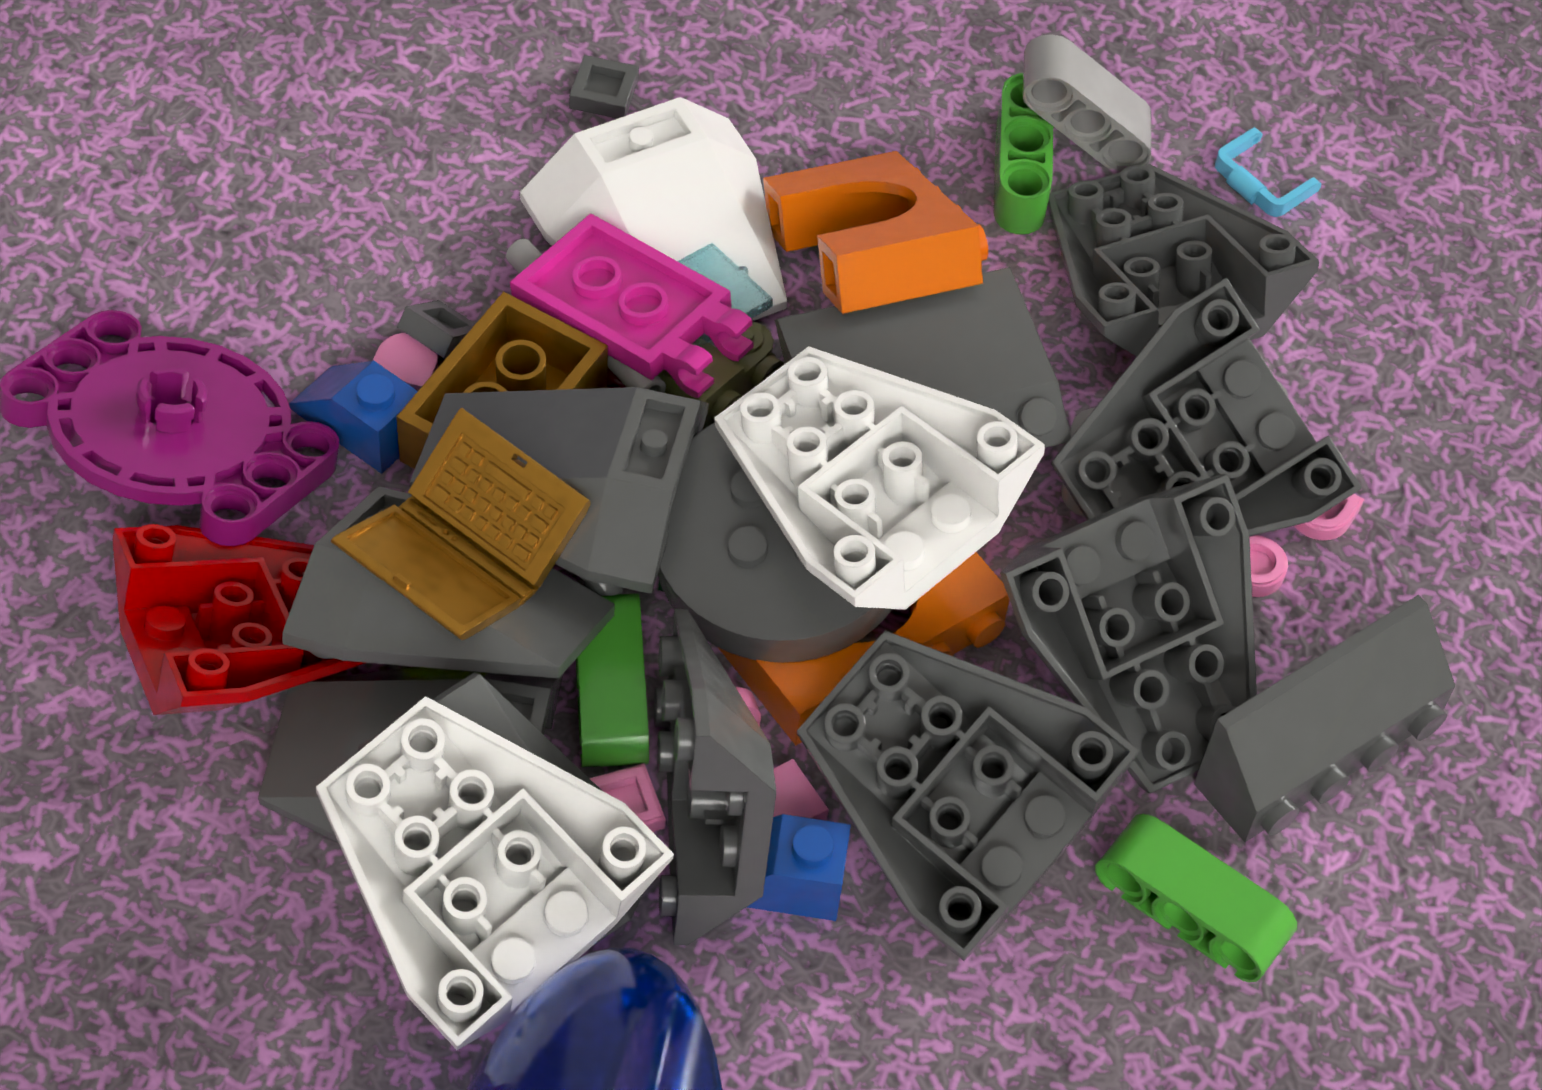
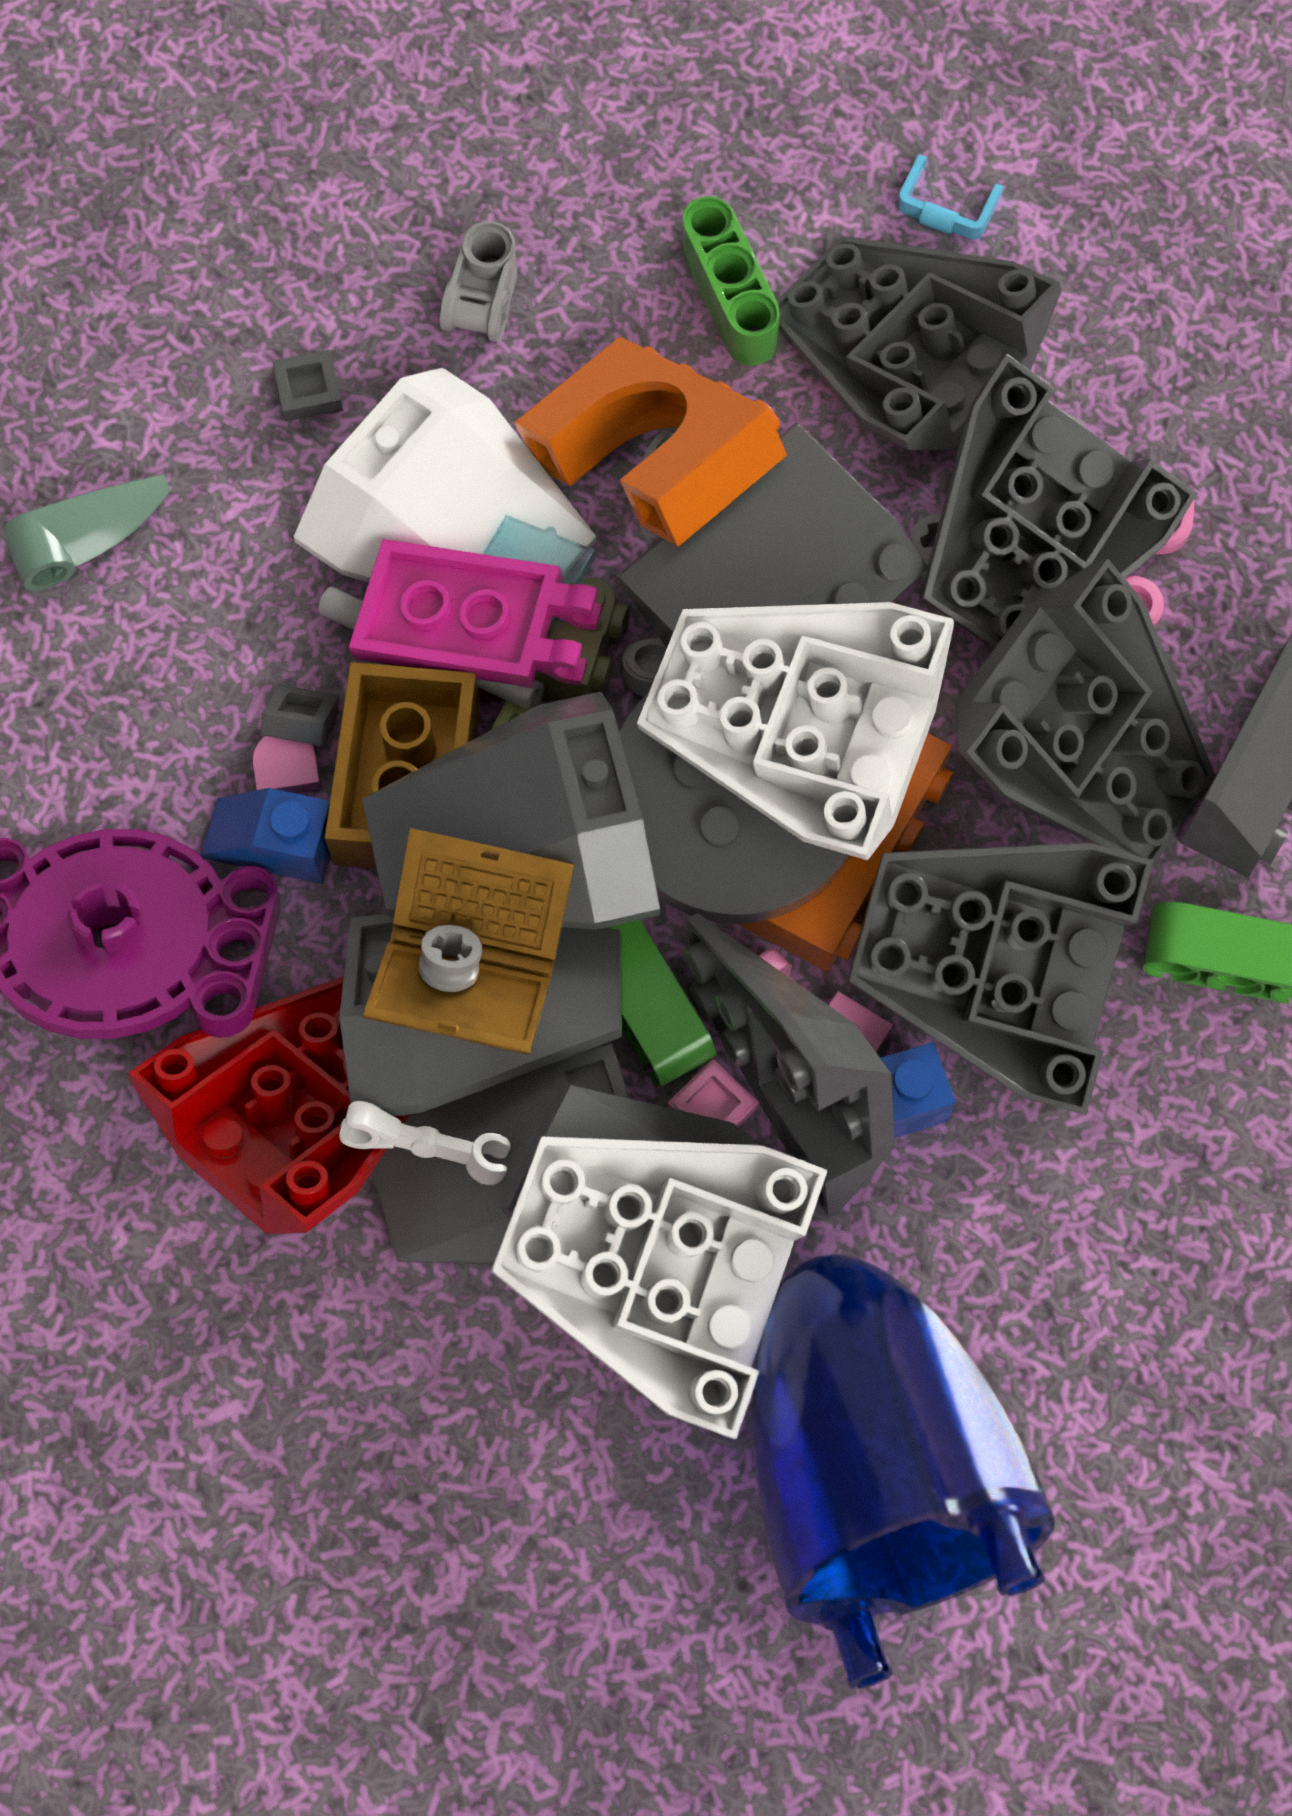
camera: 20 degrees left, 15 degrees up
light grey beam [1023,34,1151,170] -> none
none -> sand green piece [2,474,170,591]
none -> white piece [339,1101,511,1185]
none -> light grey bush [419,925,482,992]
none -> light grey piece [440,221,518,343]

